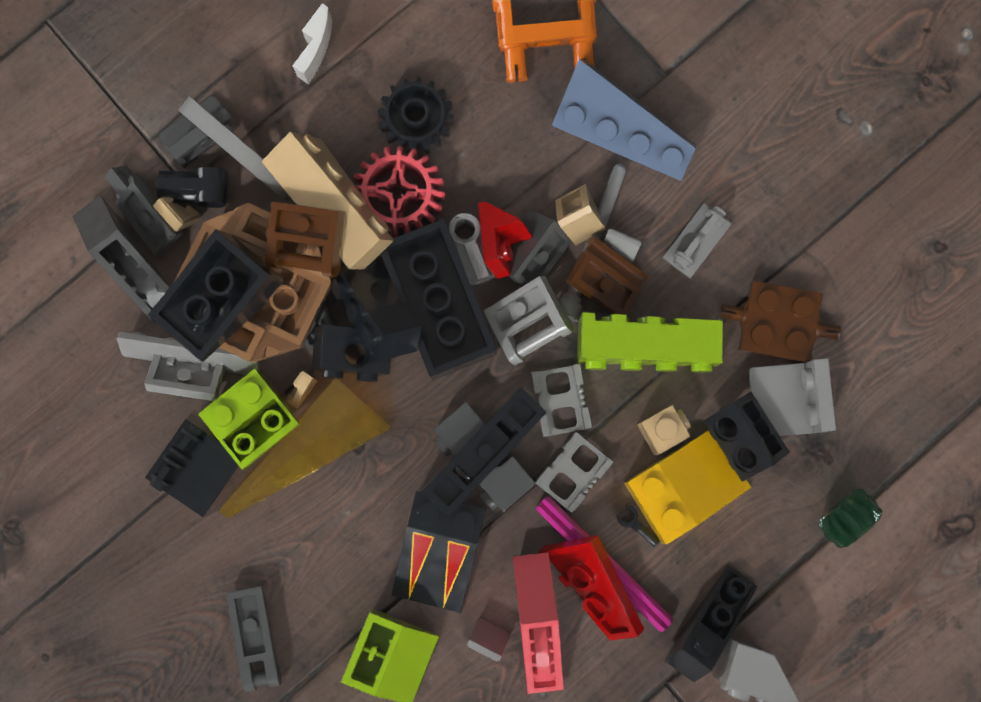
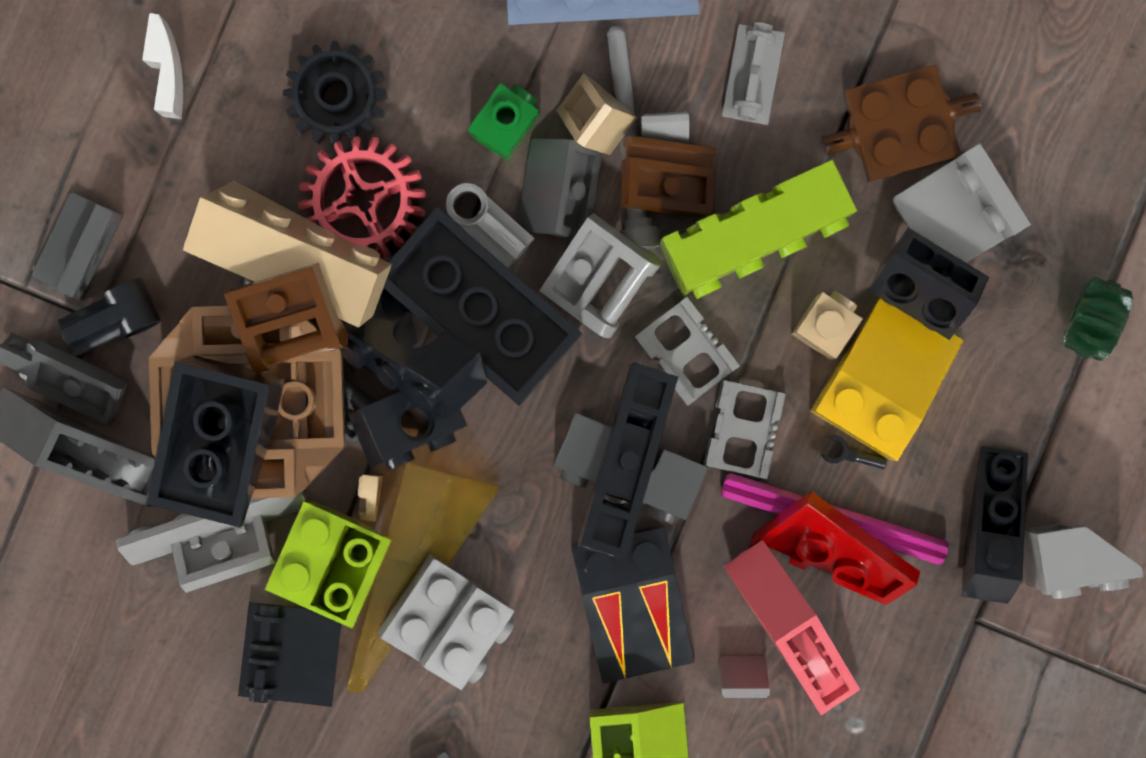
camera: 25 degrees left, 5 degrees up
tan tile [153,197,202,232] -> none
light grey beam [178,96,289,200] -> none
red slope [478,201,532,279] -> none
none -> light grey plate [377,554,515,690]
none -> green brick [468,83,540,163]

